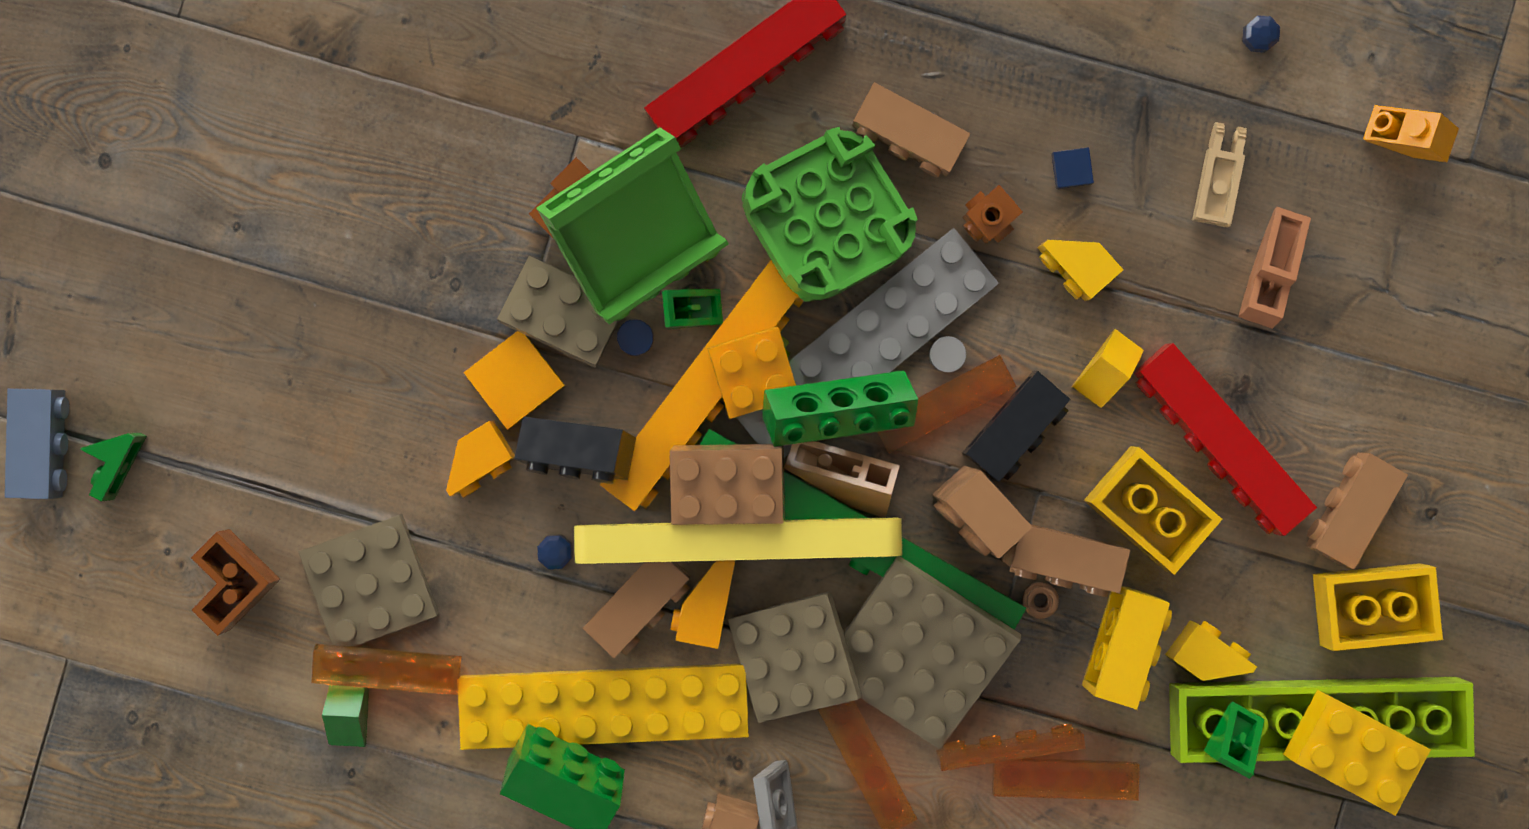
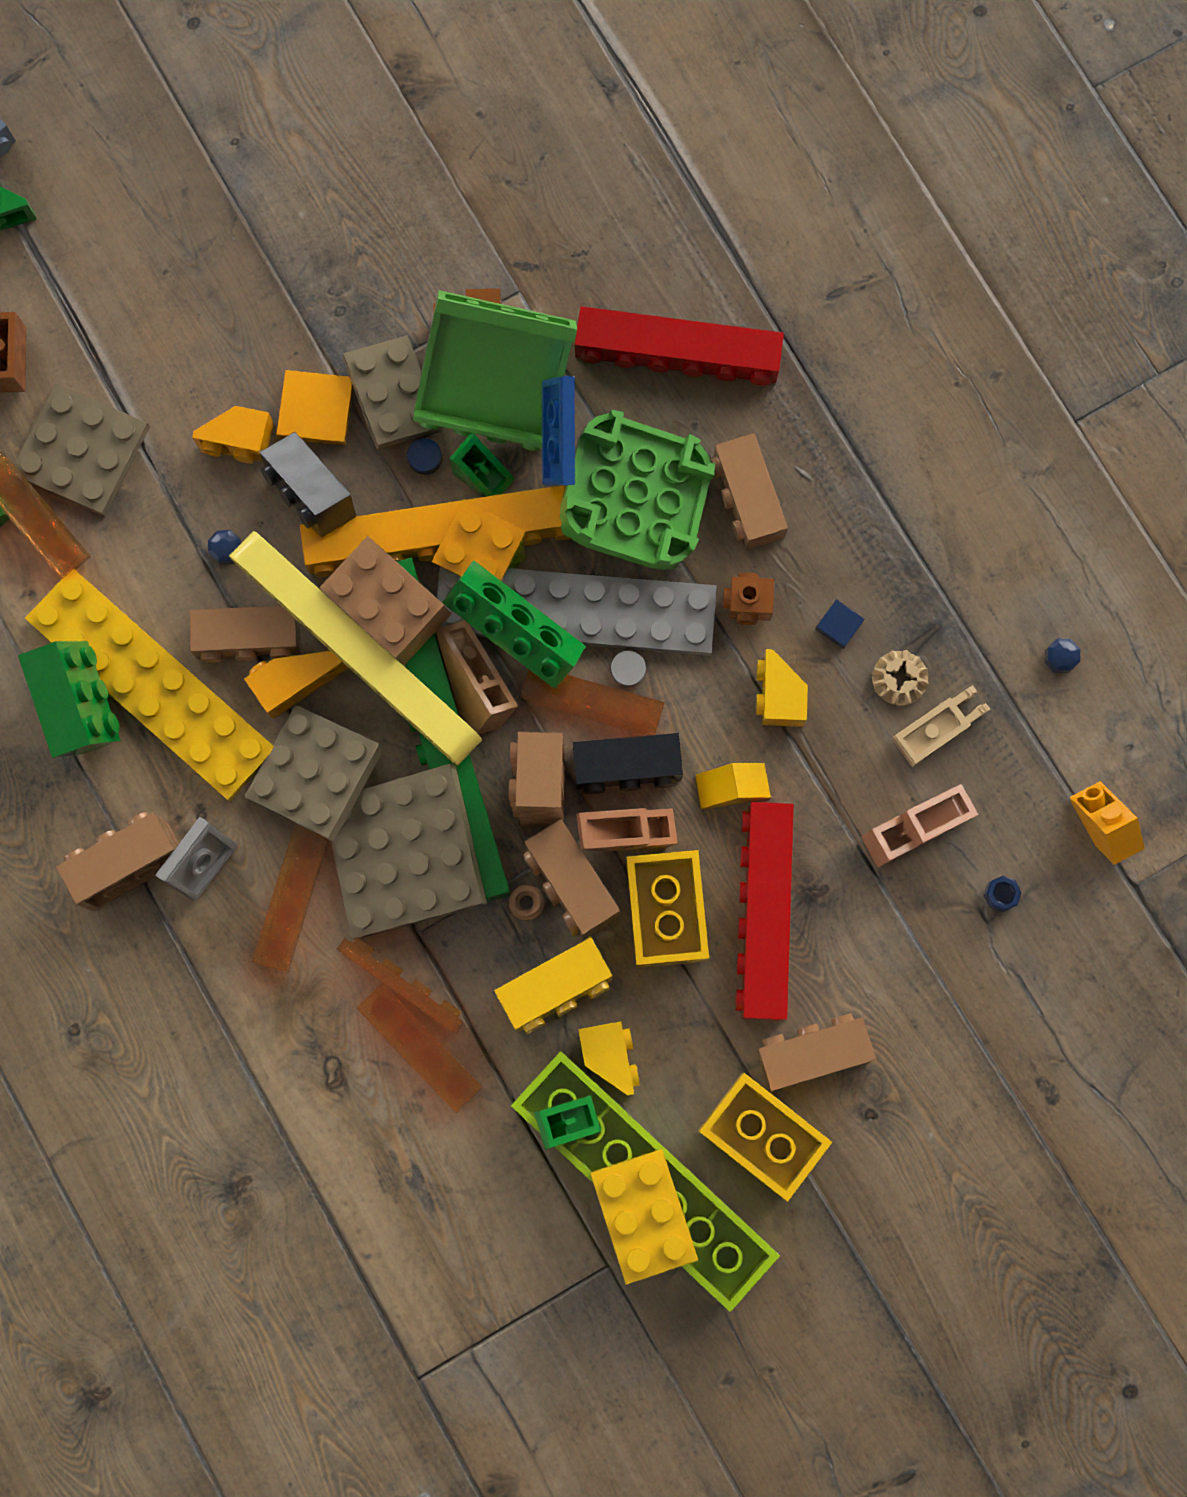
camera: 45 degrees right, 10 degrees down
none -> blue tile [542,376,575,485]
none -> nougat slope [576,808,678,851]
none -> tan gear [872,650,928,706]
none -> dark blue tile [984,876,1022,912]

